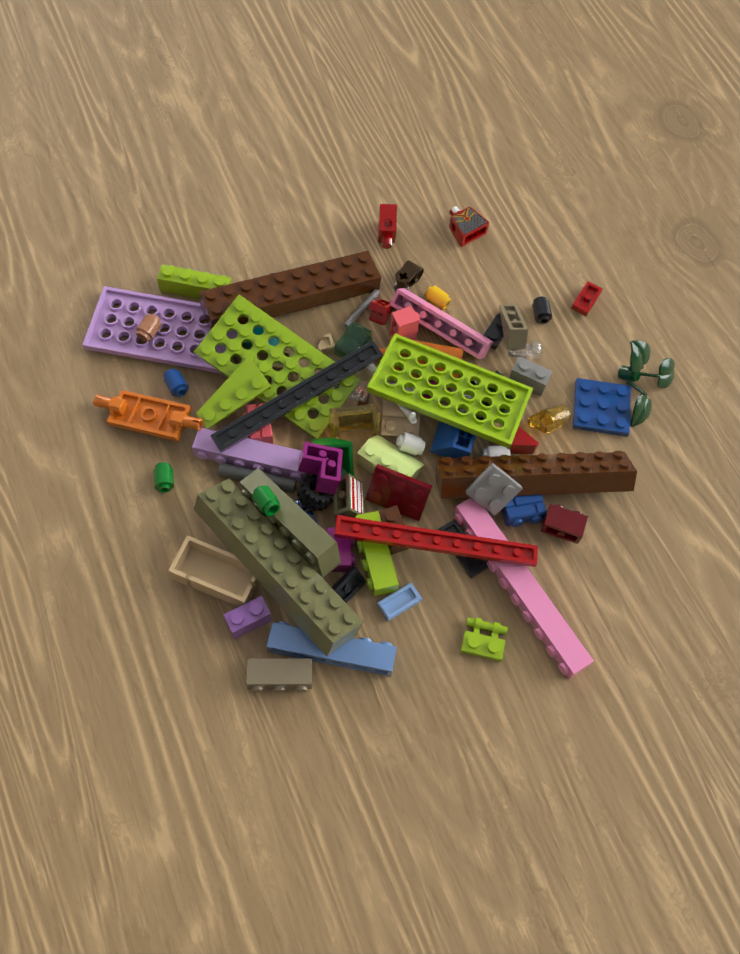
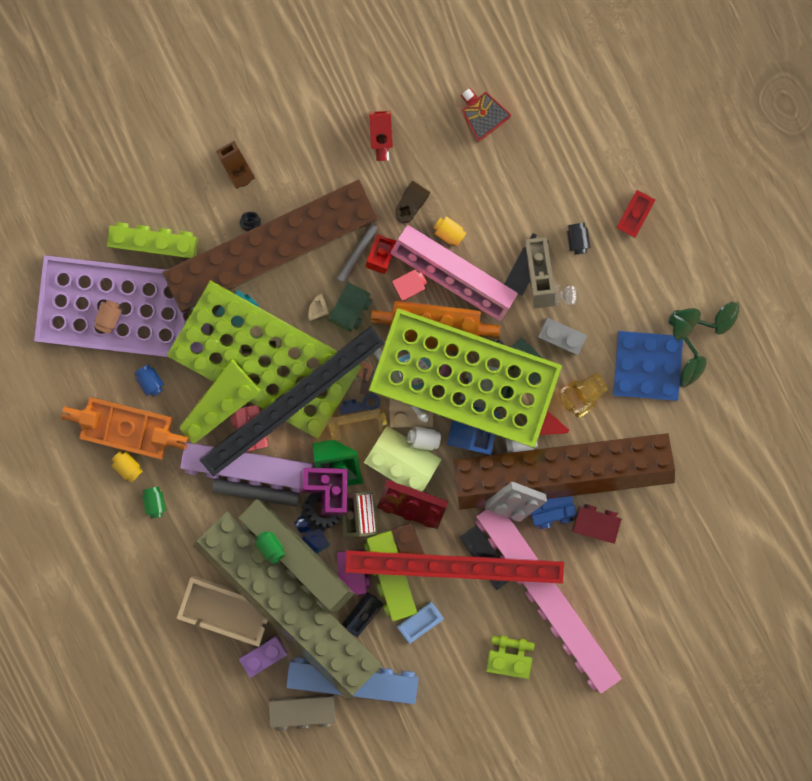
camera: 10 degrees right, 25 degrees up
none -> yellow brick [111,451,143,483]
none -> reddish brown brick [216,141,255,189]

